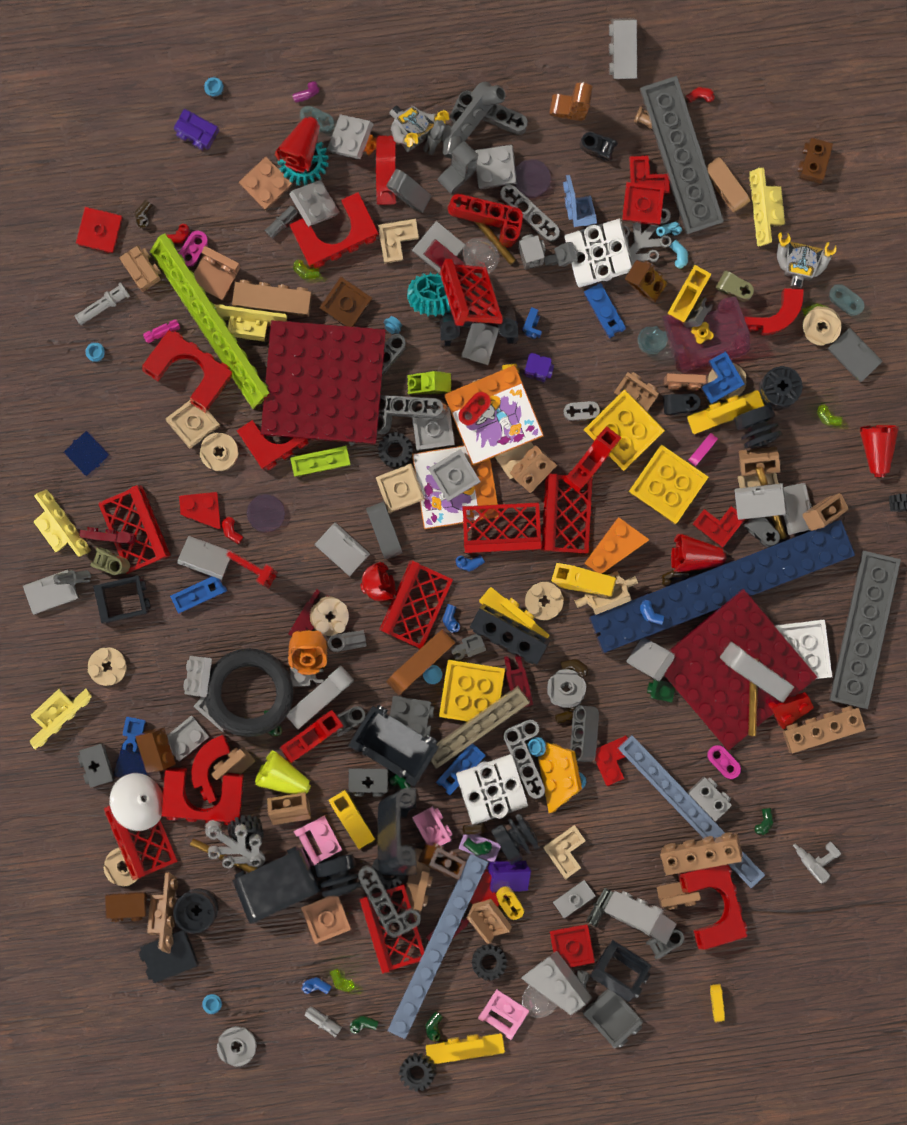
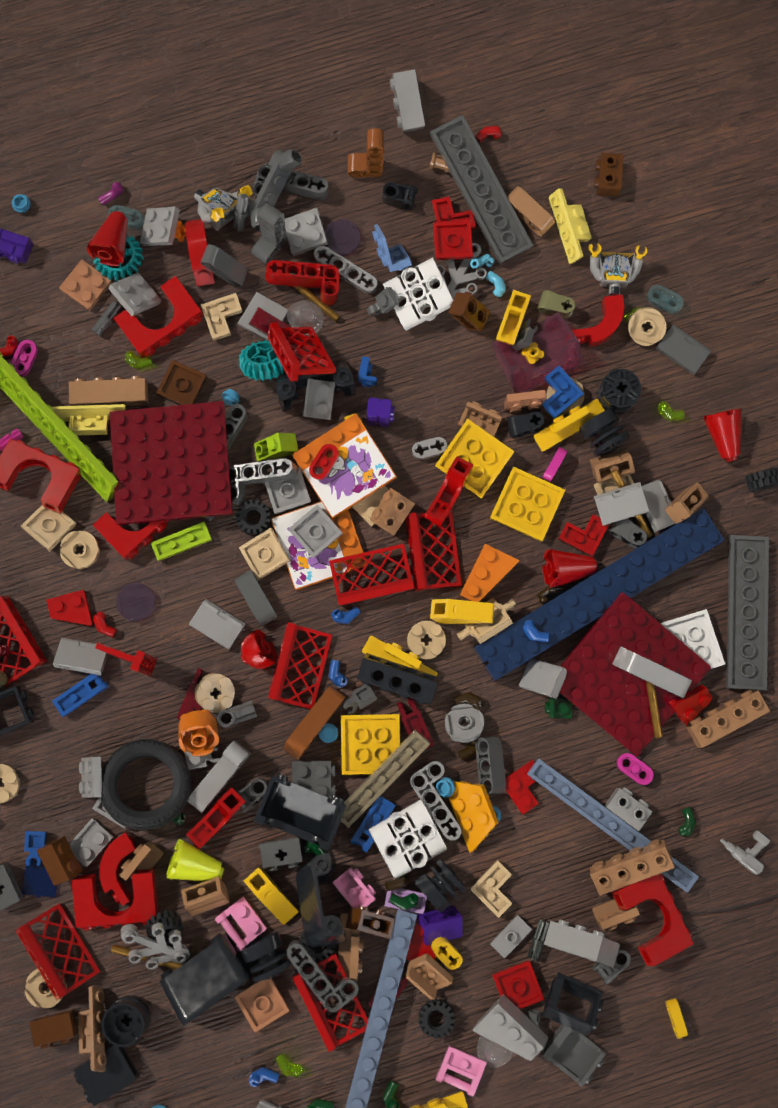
camera: 10 degrees left, 5 degrees down
white dish [110,773,163,831] -> none
nougat bracket [194,246,241,300] -> none
light grey brick [518,234,546,270] -> none
blue plate [584,283,626,338] -> none
clear light blue hair [637,326,668,355] -> none

